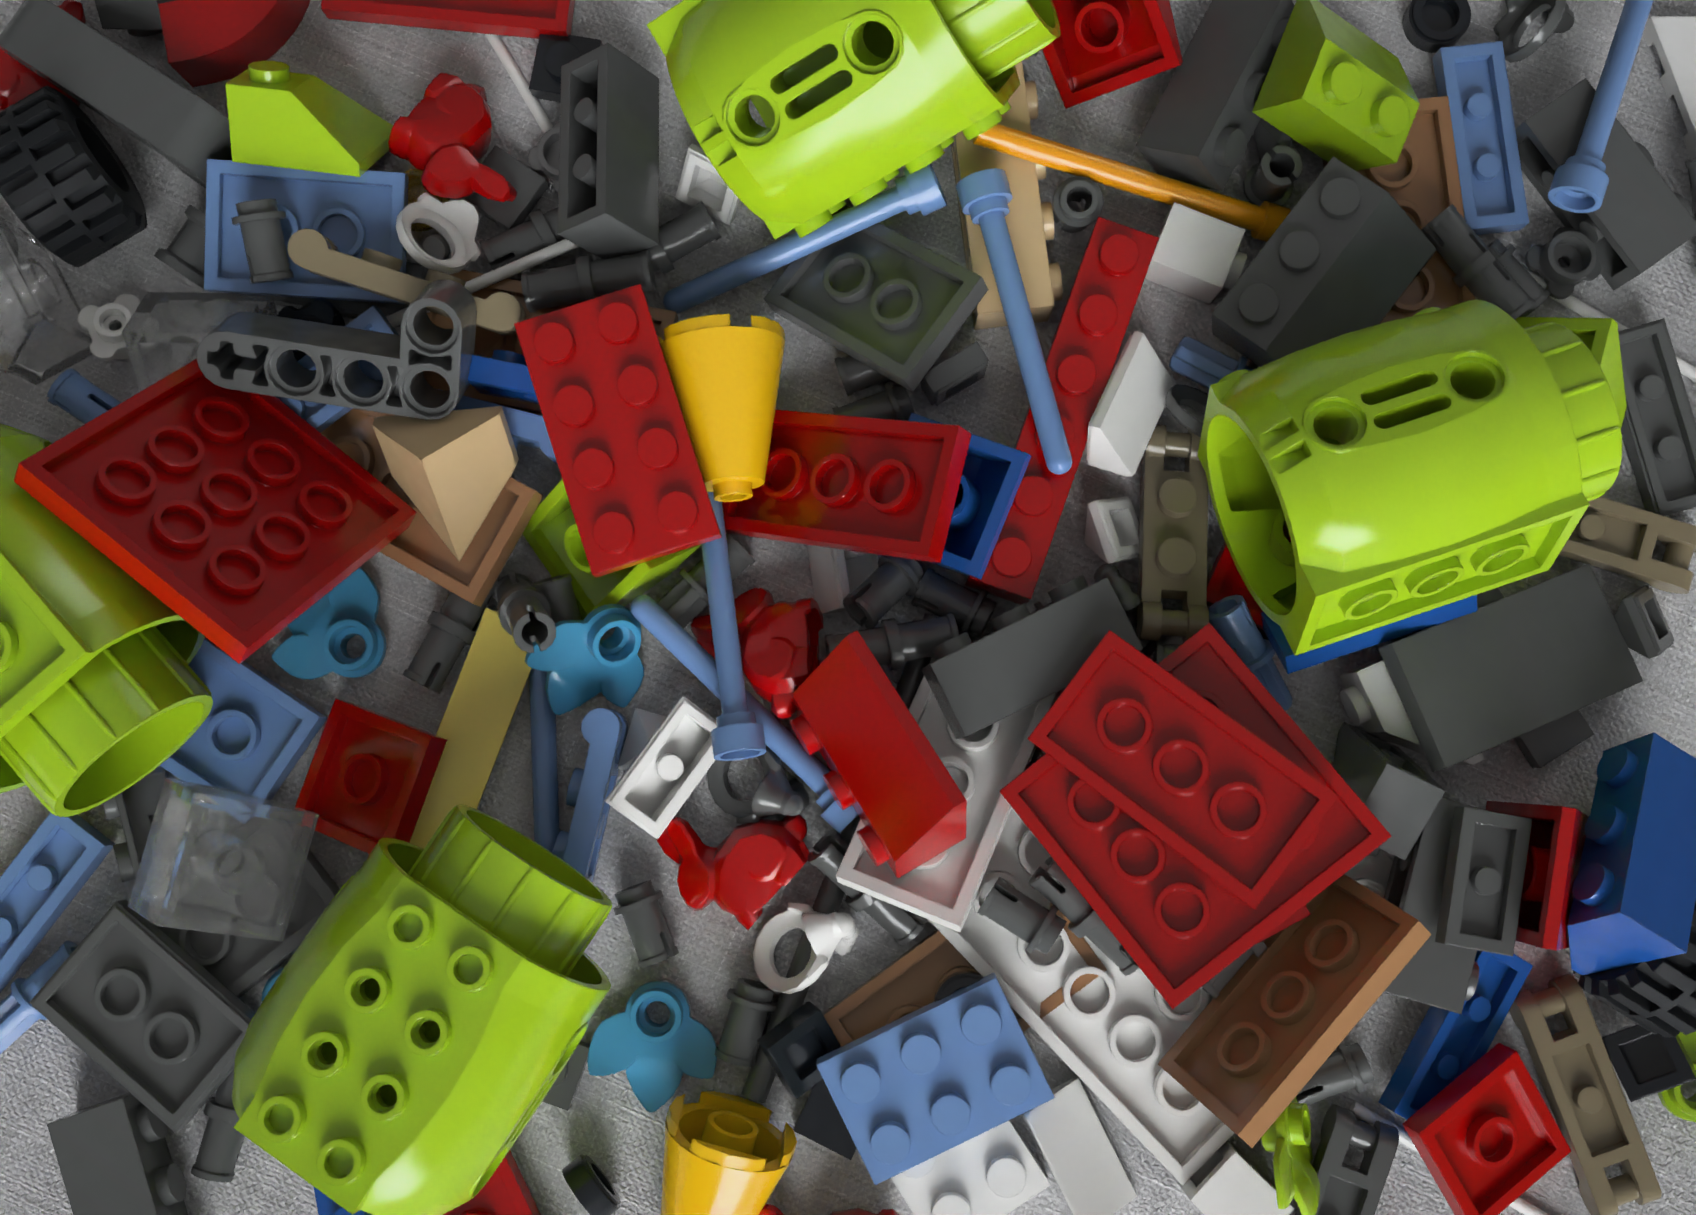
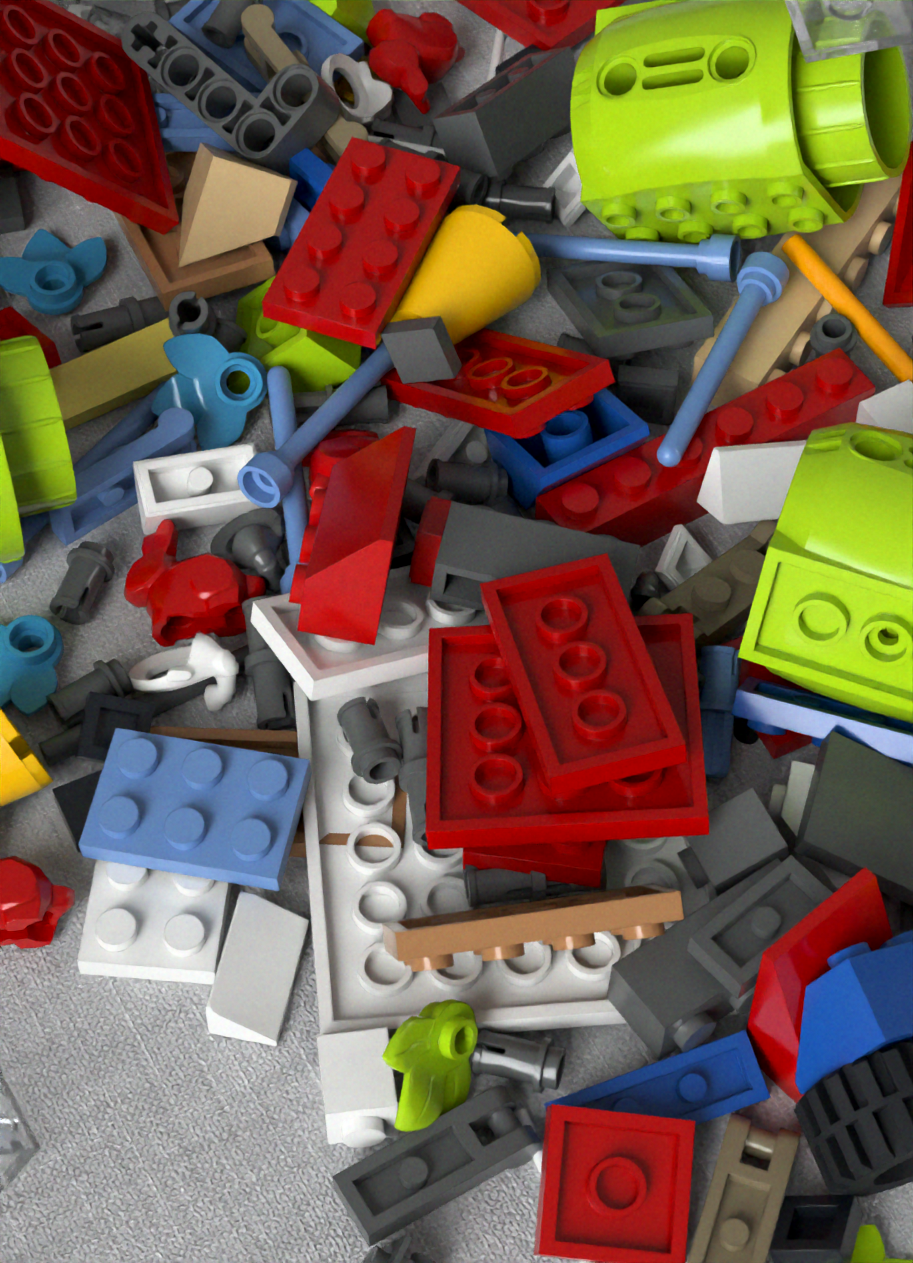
camera: 30 degrees right, 30 degrees down
none -> dark grey tile [380,316,462,384]
none -> red tile [409,496,452,587]

